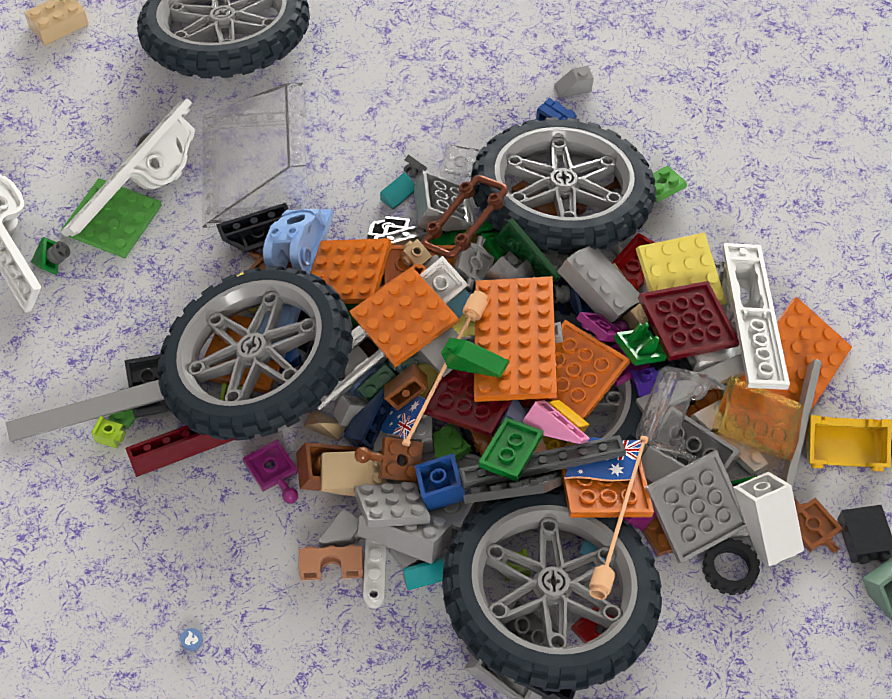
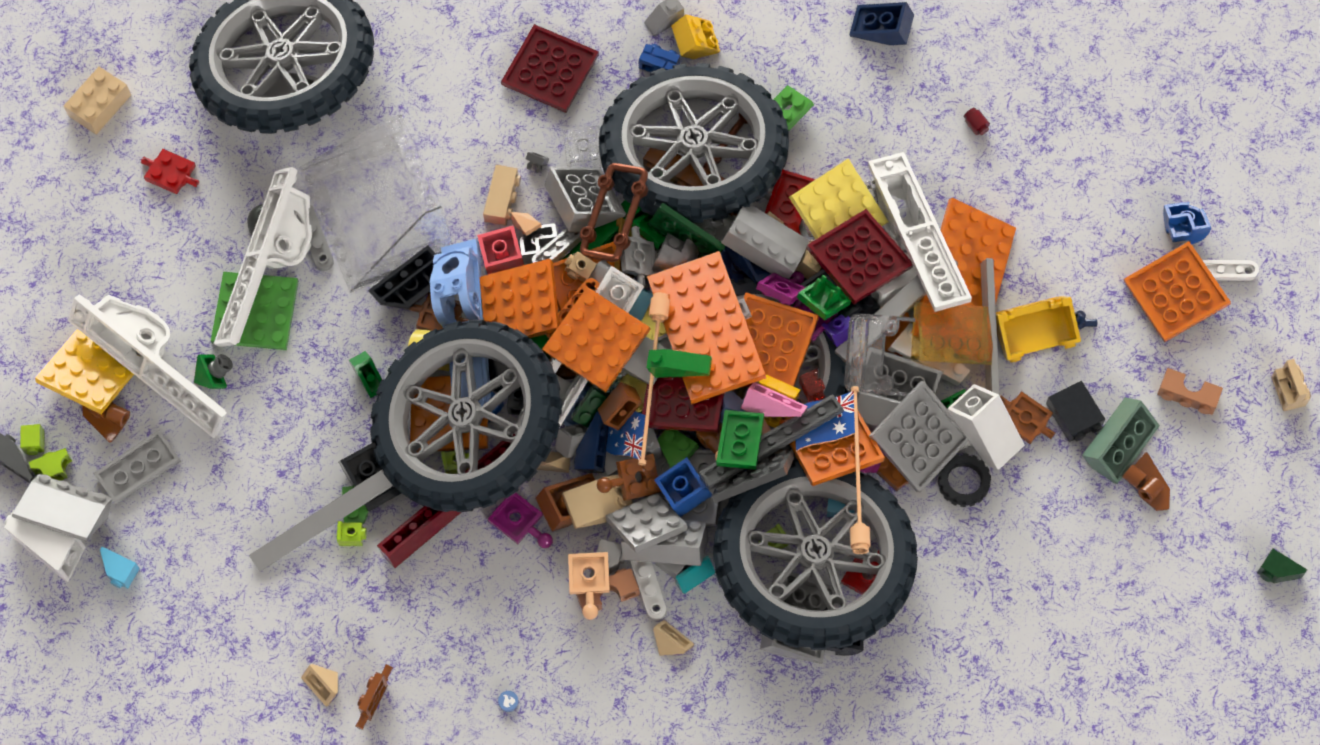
camera: 15 degrees left, 10 degrees up
teal slope [380,172,415,210] -> none
dark grey wheel [553,285,570,304] -> none
none -> red plate [141,149,199,194]
none -> light grey plate [297,205,334,271]
none -> tan slope [301,664,338,707]
none -> green slope [349,351,382,398]
none -> dark orange plate [355,664,393,730]
none -> coral brick [477,225,524,275]
none -> tan brick [483,165,521,226]
none -> dark red plate [501,24,599,113]
none -> light nougat slope [511,212,542,236]
none -> light nougat plate [568,552,610,620]
none -> tan slope [653,620,694,656]
none -> yellow slope [671,14,720,60]
none -> clear red brick [799,369,825,402]
none -> dark blue slope [849,2,914,45]
none -> dark red brick [964,108,990,135]

